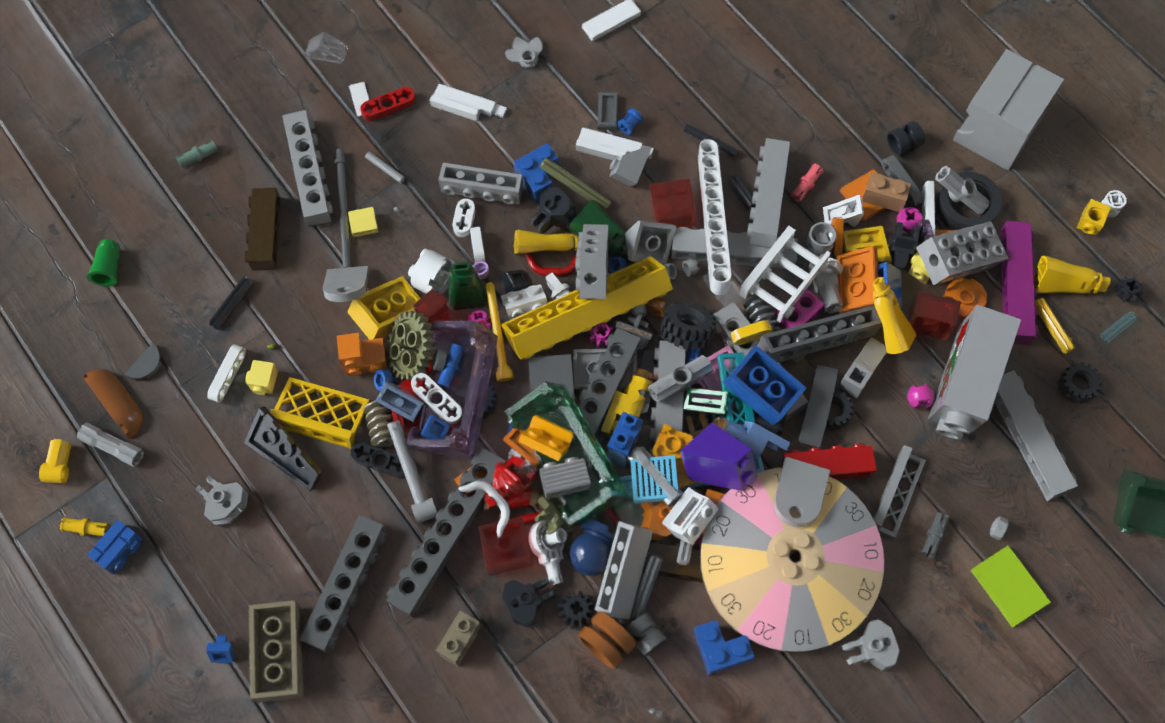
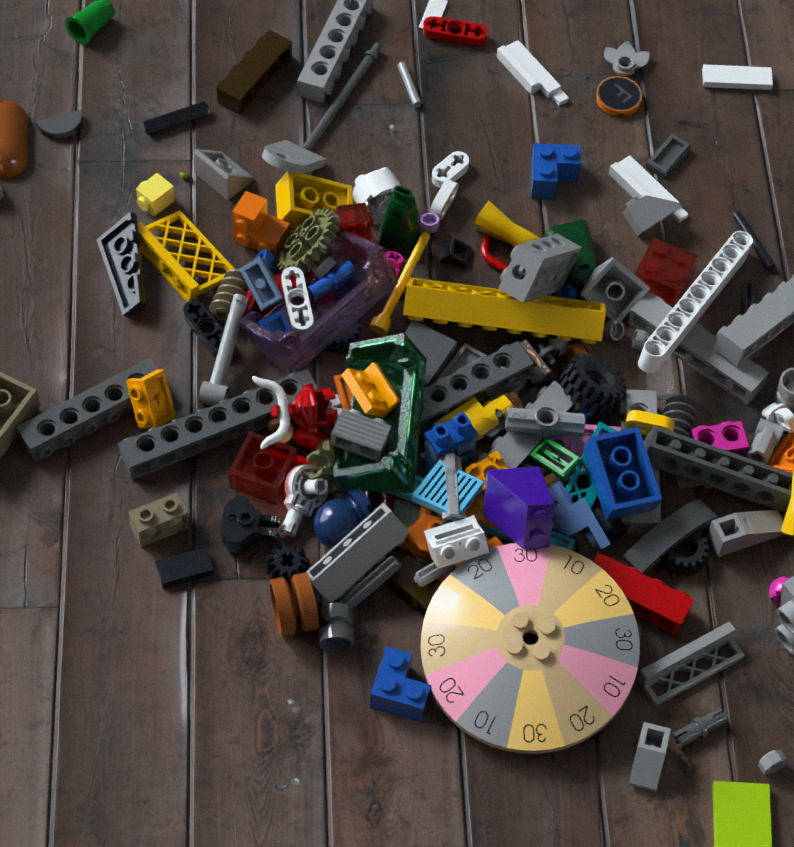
camera: 30 degrees right, 10 degrees down
light grey hinge [195,475,248,526] -> none
white beam [207,344,246,403] -> none
light yellow piece [348,207,378,237] -> none
light grey brick [439,163,524,204] -> none
white bracket [501,284,548,320] -> none
black hinge [530,187,577,234] -> none
olive axle [540,158,611,210] -> none
white piece [545,273,571,300] -> none
dark pink gear [589,322,614,348] -> none
blue bush [617,108,643,135] -> none
white fence [739,226,831,323] -> none
light grey tile [774,457,830,527] -> none
light grey hinge [842,619,900,671] -> none
none -> light orange bracket [126,369,176,428]
none -> black tile [155,547,214,589]
none -> light grey slope [194,149,254,200]
none -> black tile [596,76,642,116]
none -> light grey slope [629,722,671,792]

